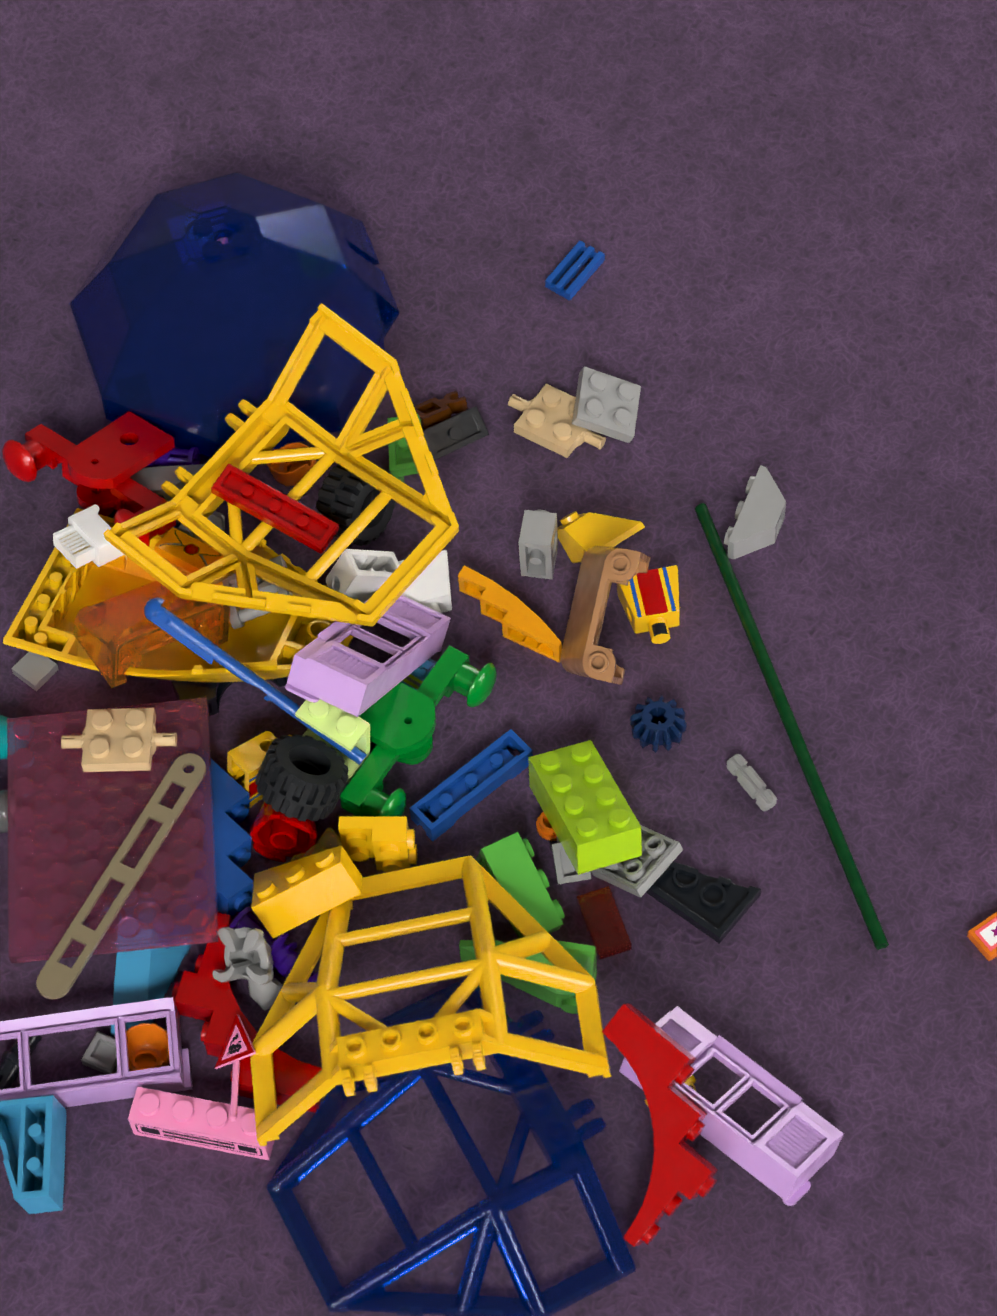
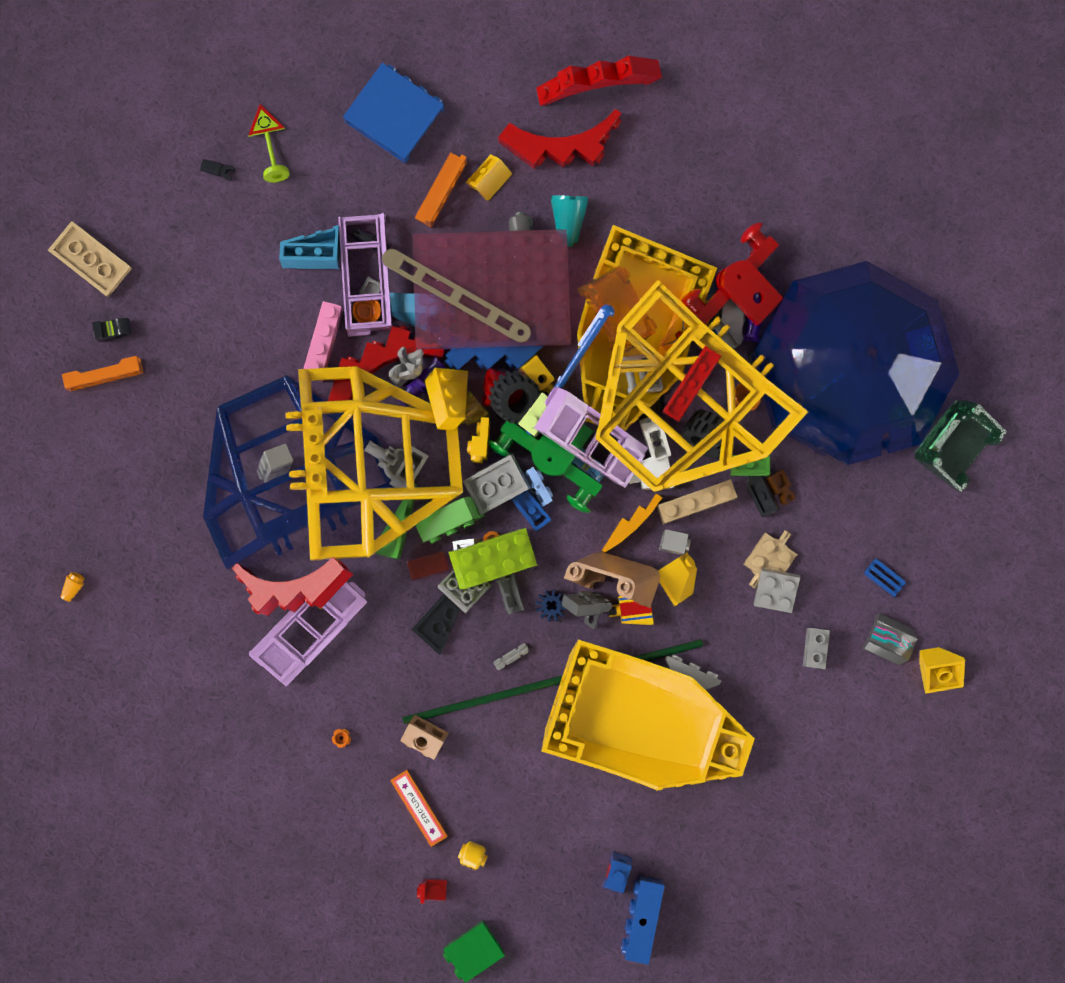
camera: 90 degrees right, 25 degrees up
white piece [53,504,125,569] -> none
tan plate [61,708,177,772] -> none
piece [215,1014,256,1121] -> none
none -> light grey brick [257,444,293,484]
none -> orange plate [332,729,351,748]
none -> light grey brick [364,440,428,488]
none -> medium nougat brick [400,715,449,759]
none -> light grey plate [463,454,531,515]
none -> dark grey hinge [496,573,525,615]
none -> light blue plate [524,467,553,507]
none -> yellow windscreen [542,639,755,791]
none -> dark grey piece [562,591,612,629]
none -> tan brick [657,479,737,525]
none -> light grey brick [803,628,830,669]
none -> dark grey slope [862,613,918,665]
none -> clear green windscreen [914,400,1007,492]
none -> yellow slope [919,647,965,693]

